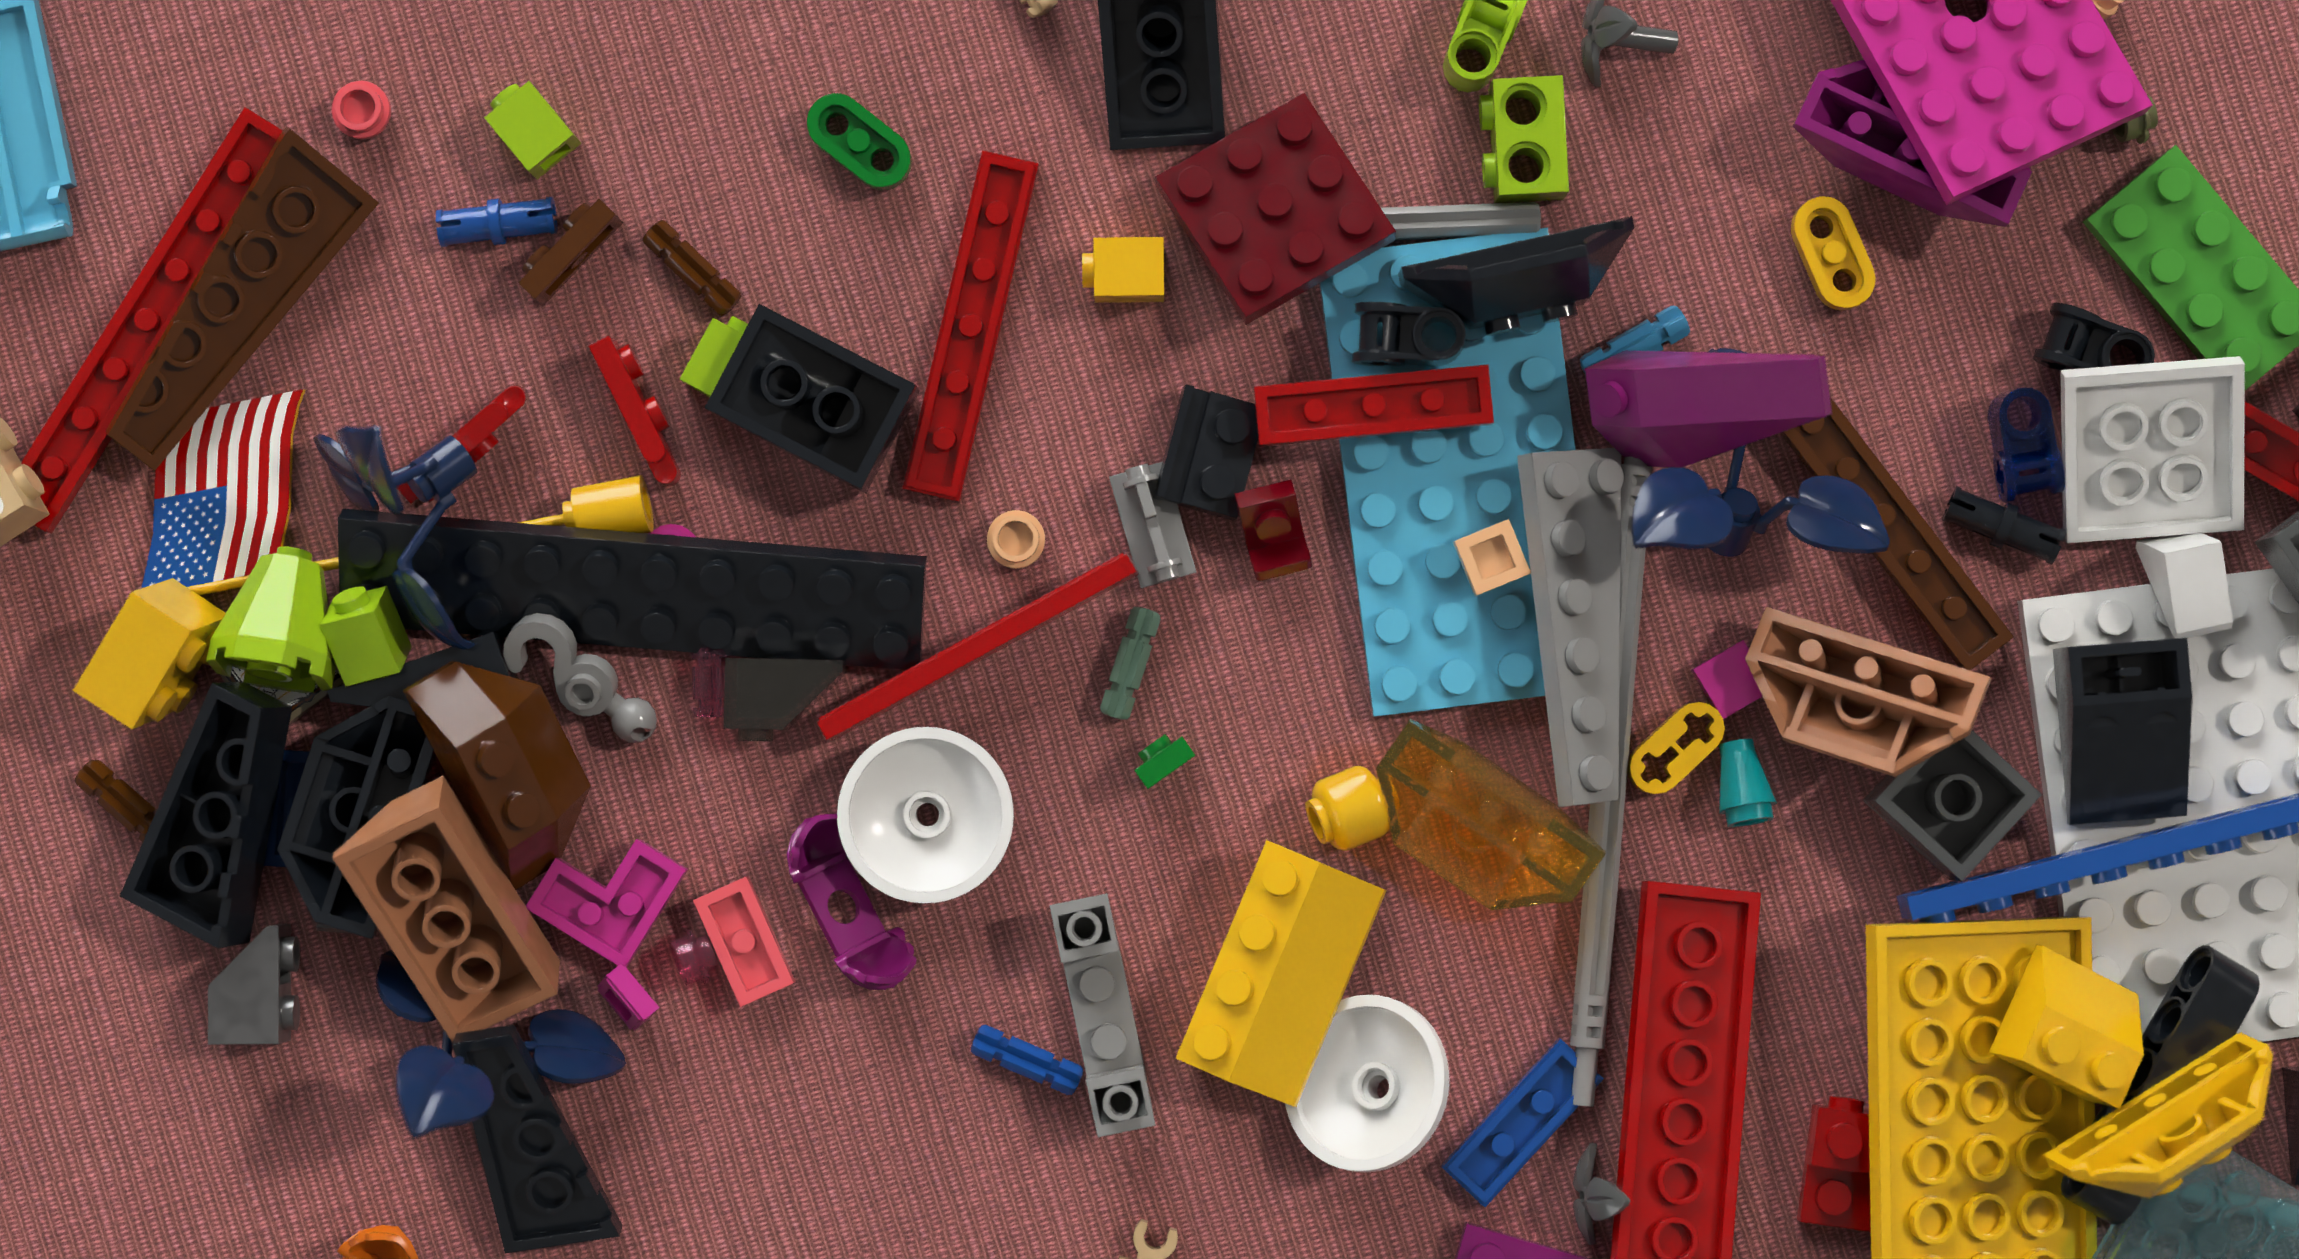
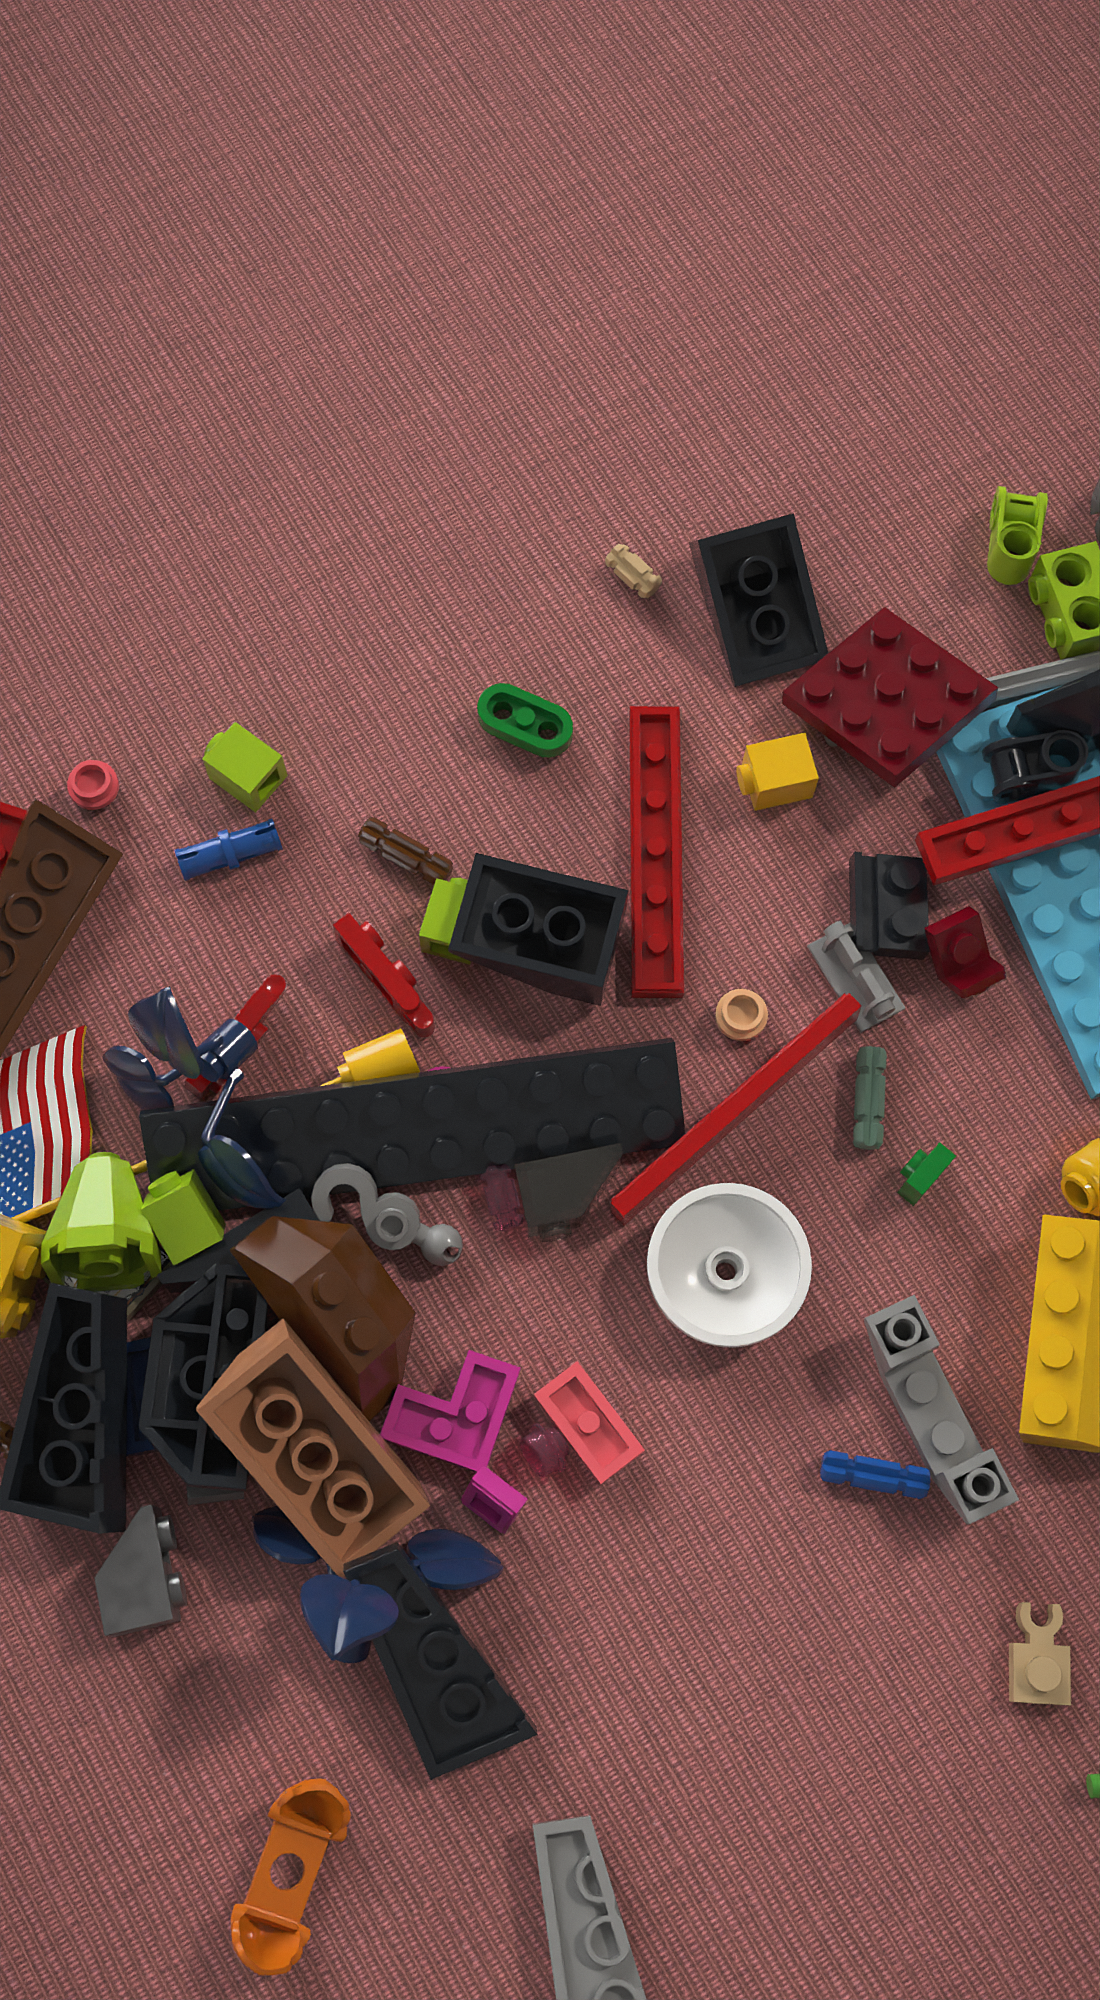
camera: 20 degrees left, 15 degrees down
reddish brown plate [518,199,623,306] -> none
magenta piece [786,814,917,990] -> none

